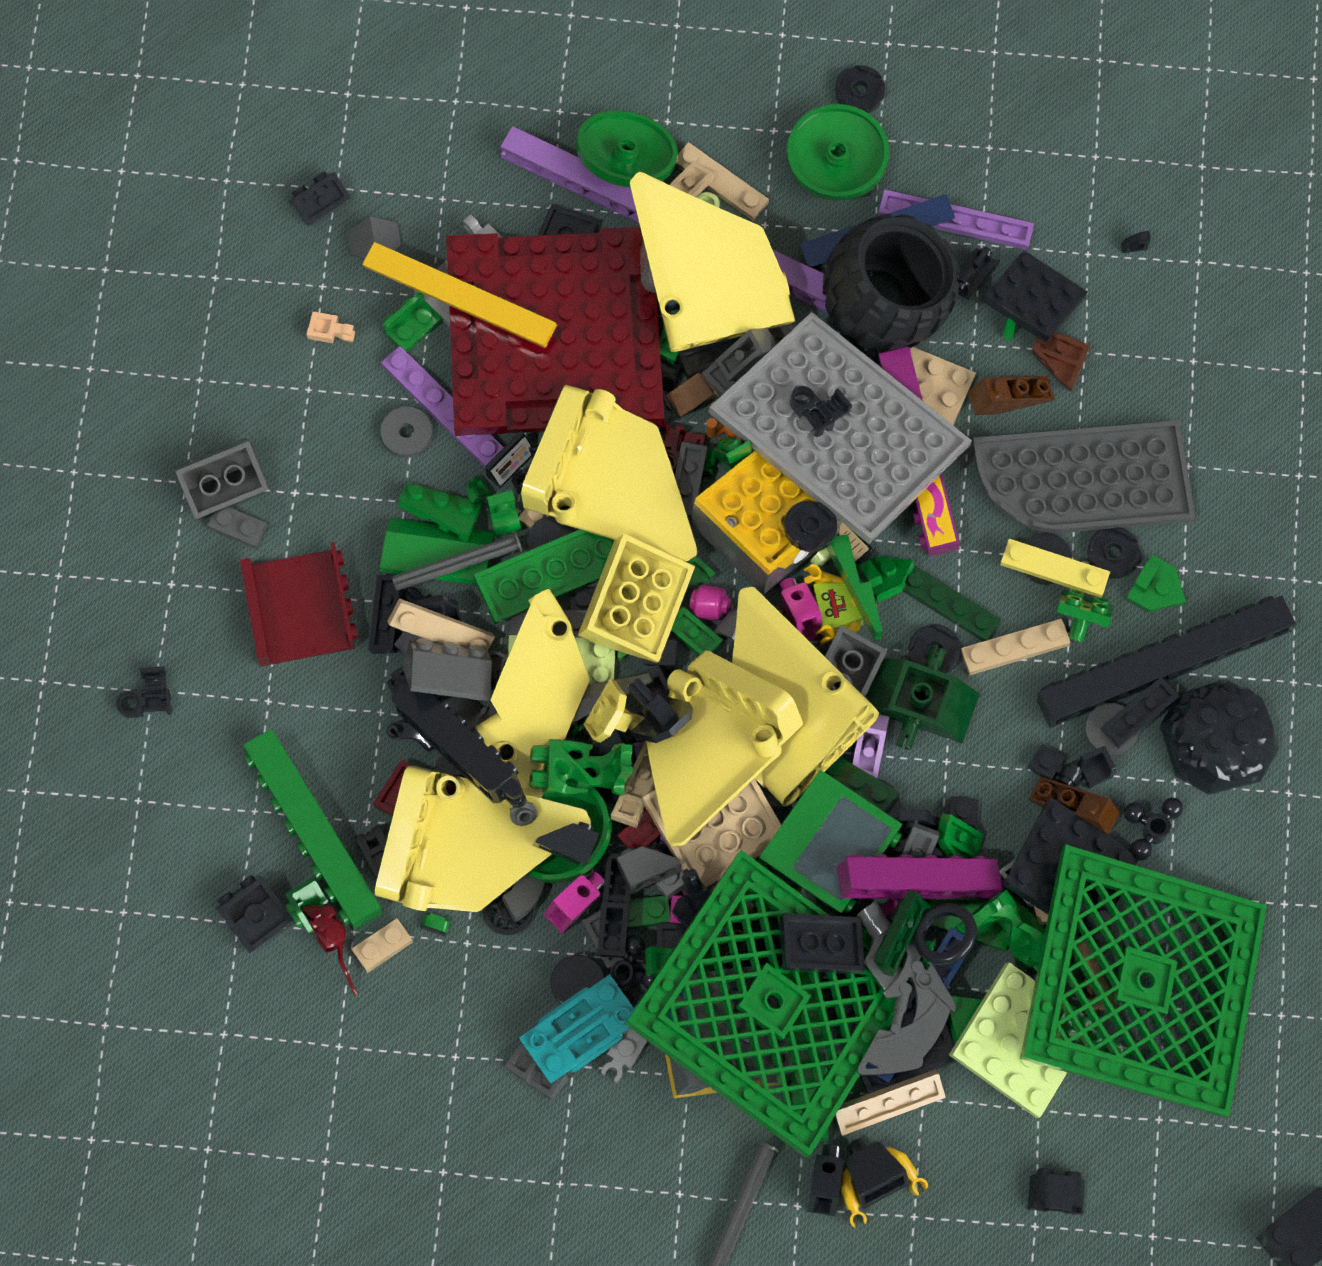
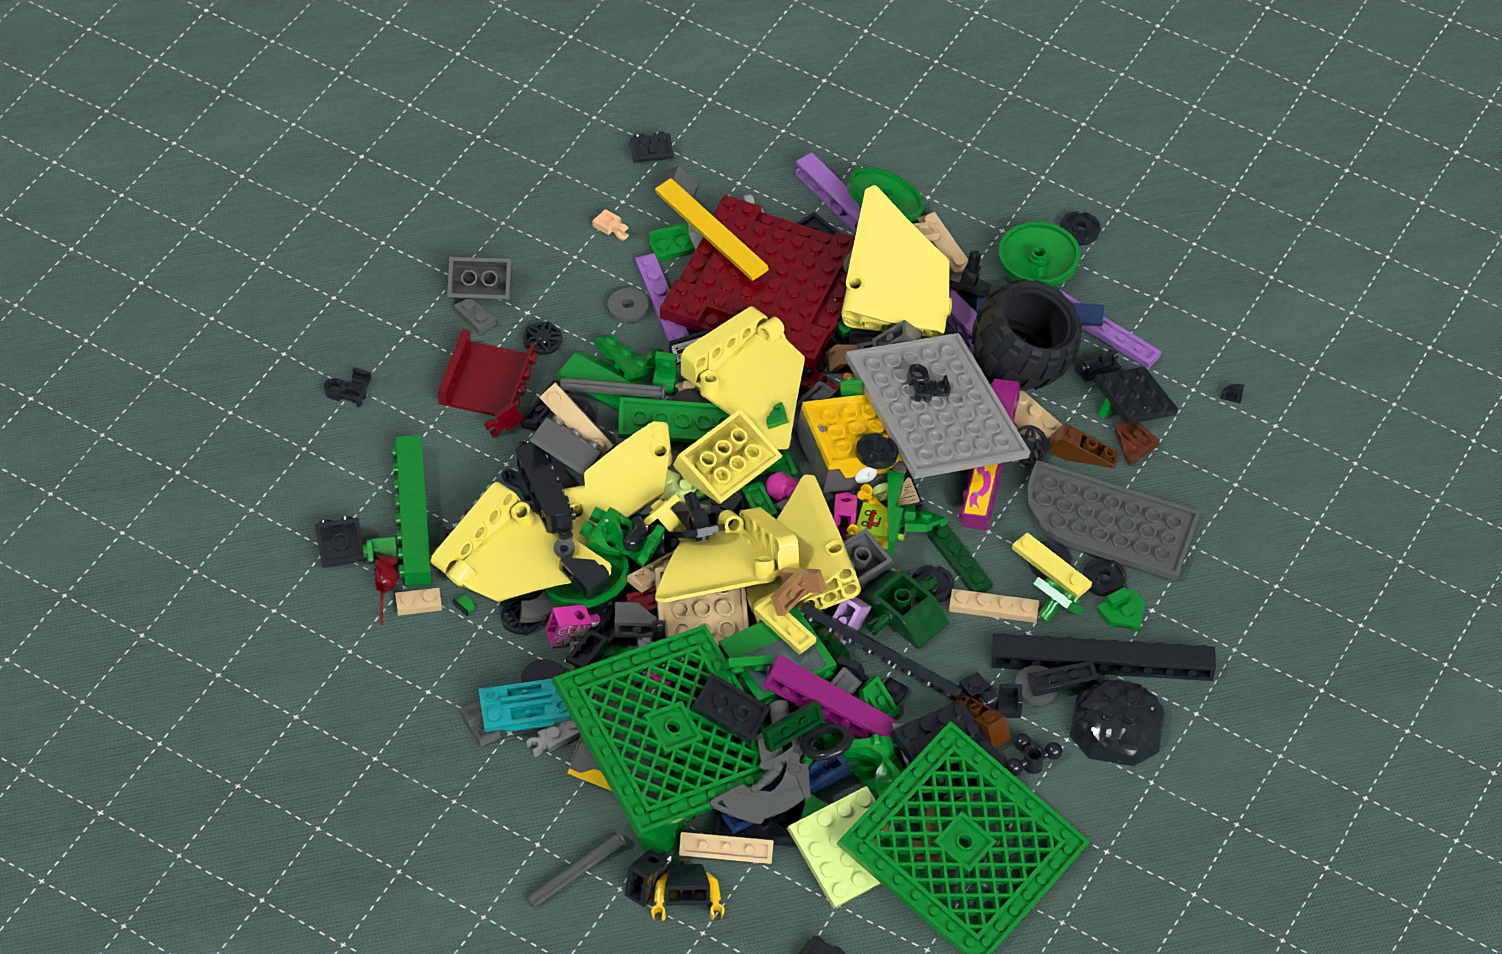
camera: 25 degrees right, 20 degrees down
none -> dark red plate [484,402,524,438]
none -> black wheel [523,321,562,355]
none -> black arm [623,516,648,551]
none -> green plate [722,655,773,674]
none -> light yellow plate [754,596,816,655]
none -> green tile [766,402,789,429]
none -> medium nougat bracket [771,568,826,616]
none -> black plate [800,602,963,698]
none -> black piece [949,250,991,297]
none -> black wheel [1017,425,1048,465]

